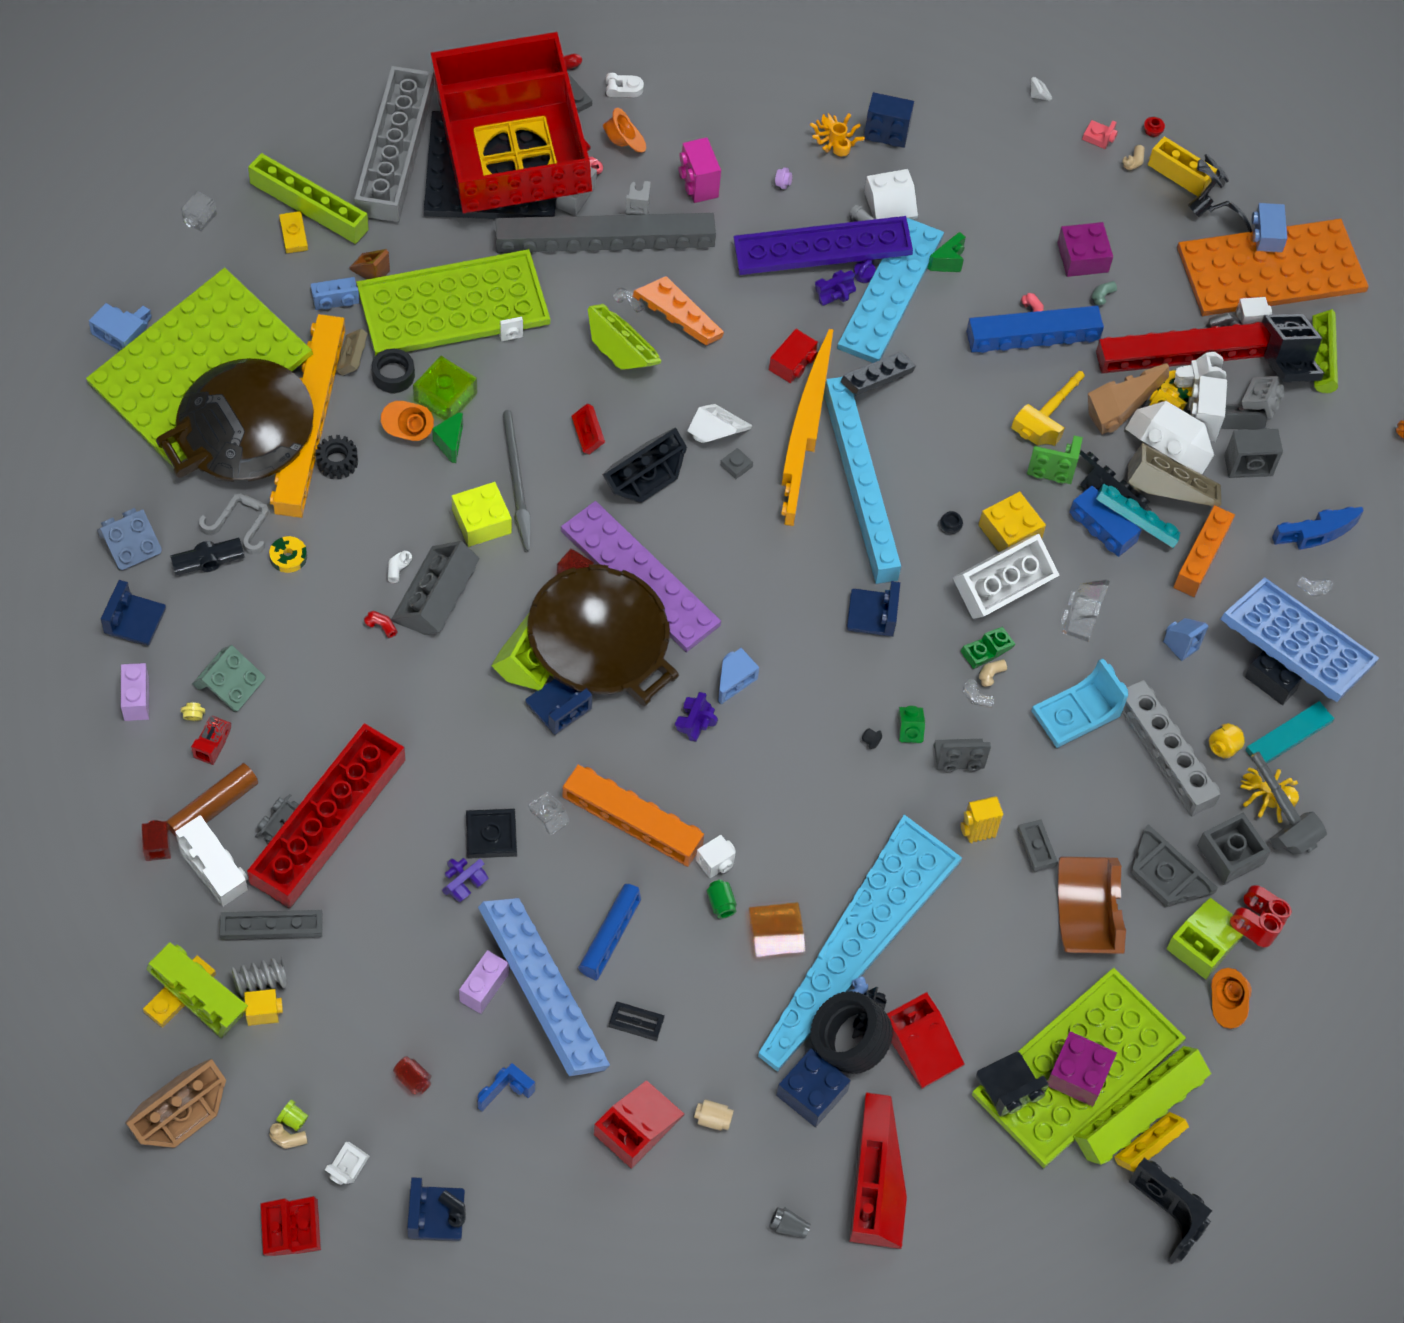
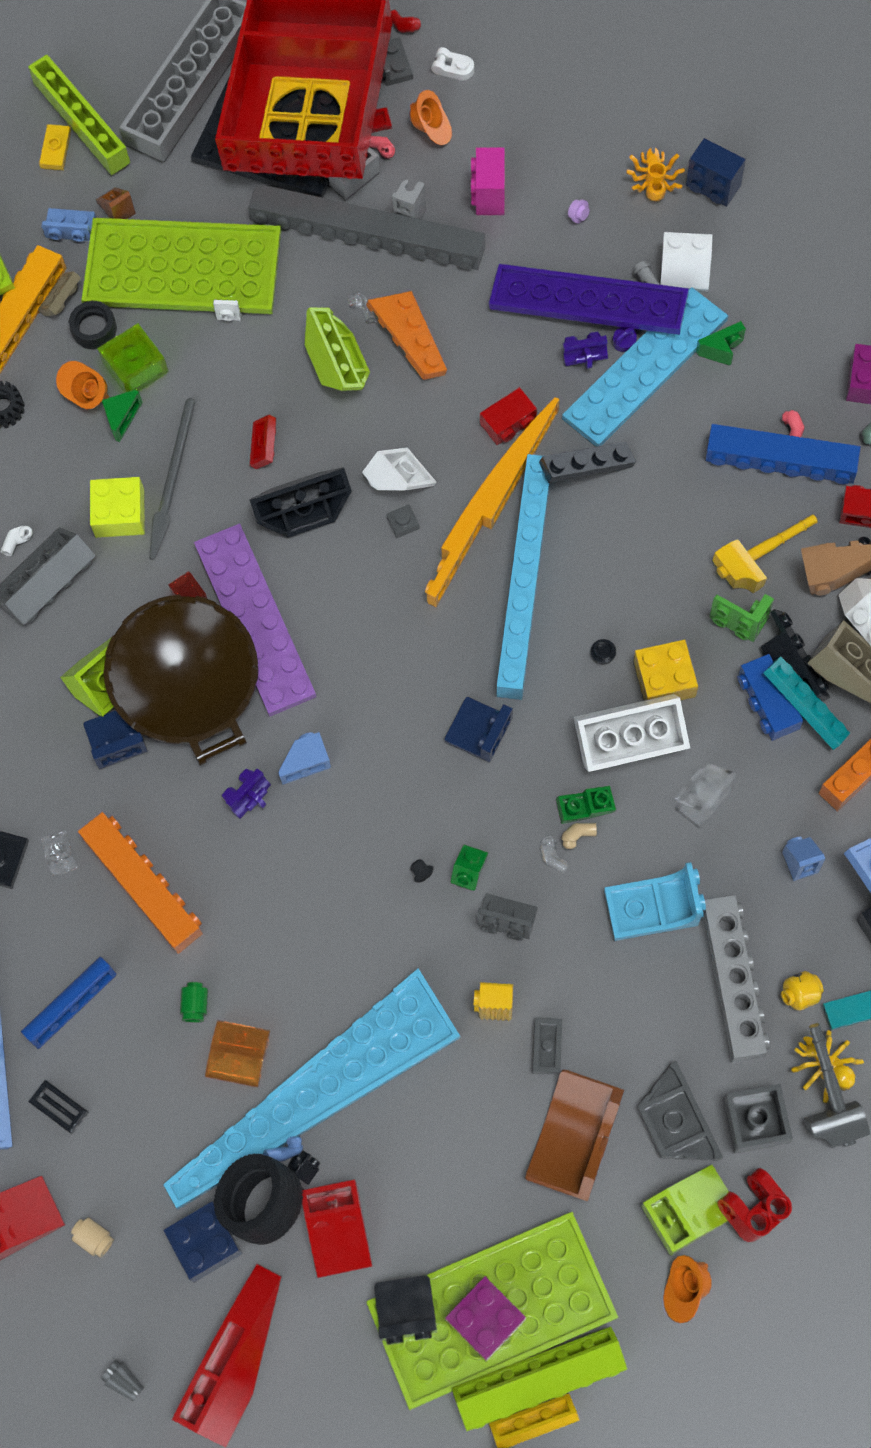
camera: 30 degrees right, 10 degrees up
white brick [696,835,736,878] -> none

